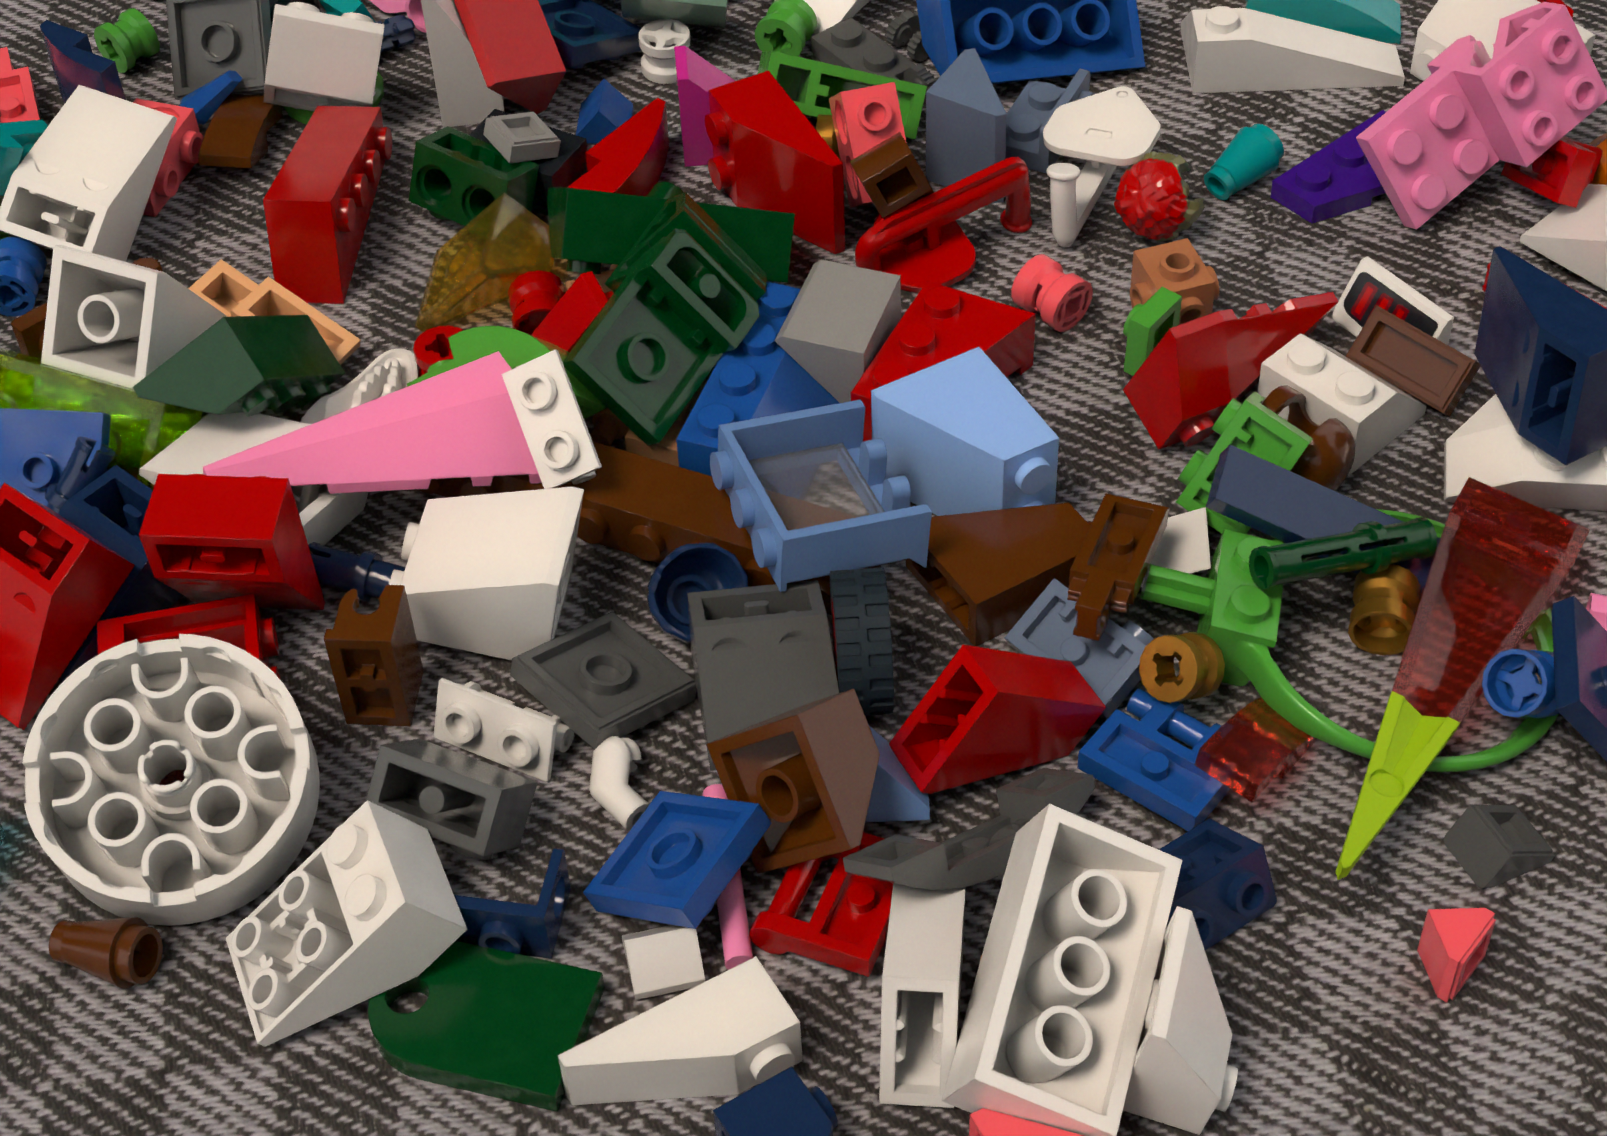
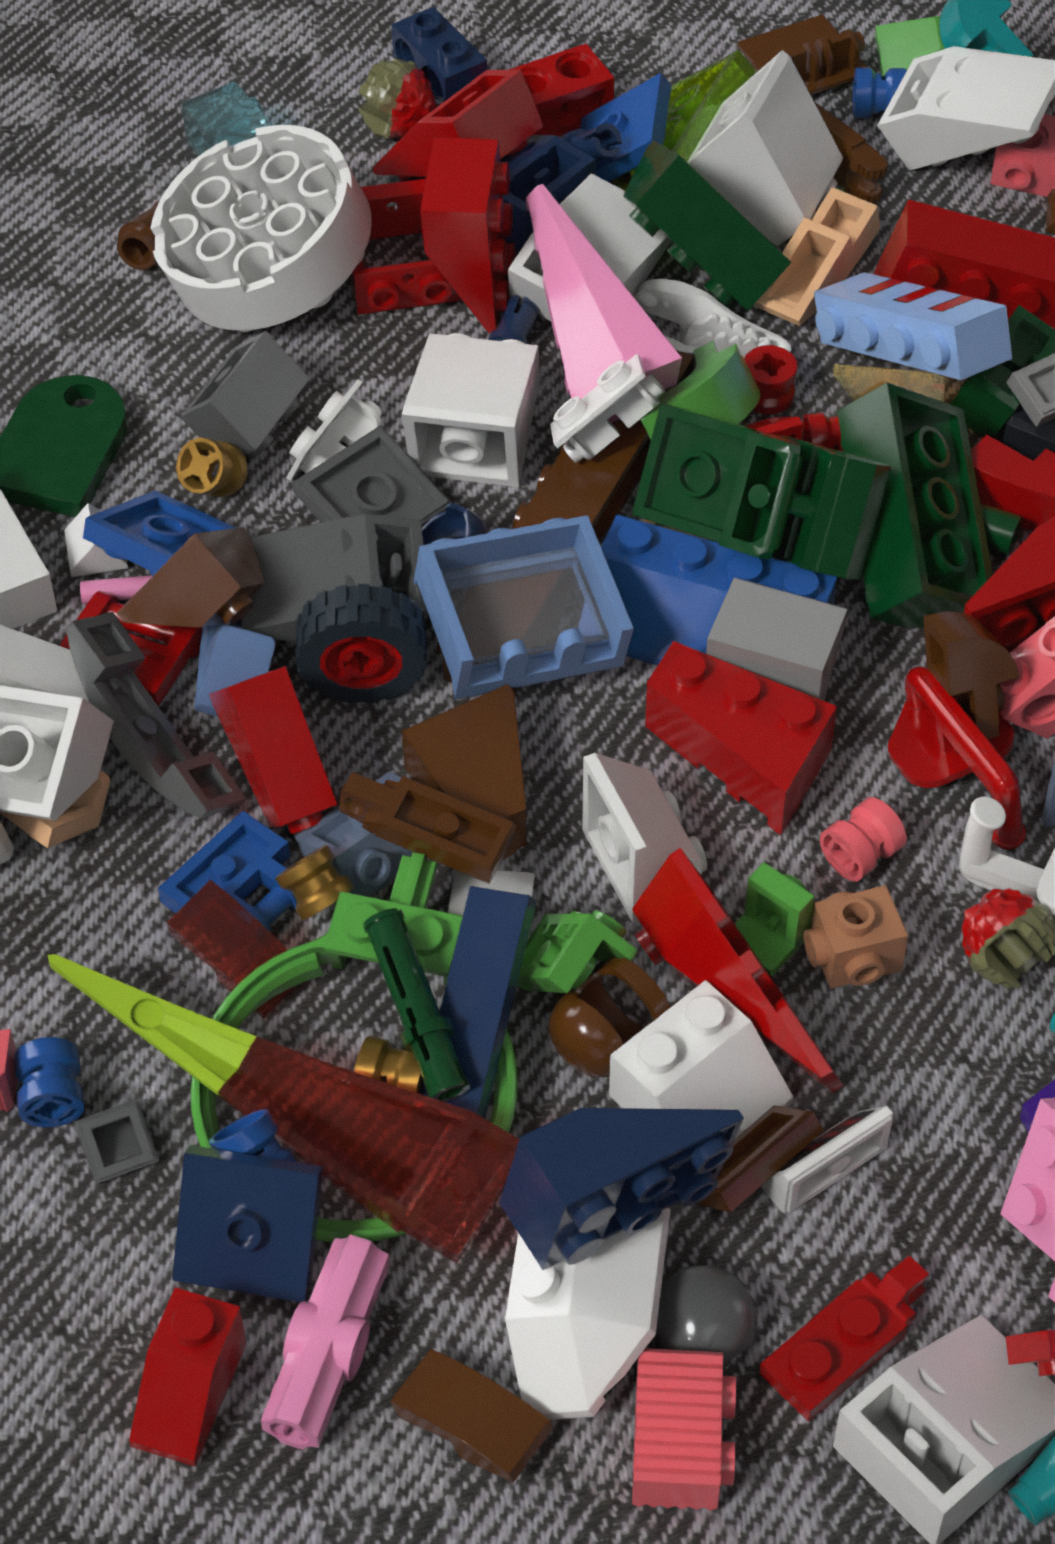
camera: 90 degrees right, 5 degrees up
white slope [226,800,468,1047] -> none
reddish brown hinge [324,585,424,727] -> none
dark blue bracket [454,848,571,959] -> none
white arm [589,736,649,831] -> none
light blue slope [871,347,1059,516] -> none
dark blue bracket [1159,818,1277,950] -> none
none -> blue wheel [14,1037,84,1128]
none -> pearl gold wheel [176,437,248,497]
none -> white slope [582,753,707,923]
none -> light blue brick [814,272,1012,380]

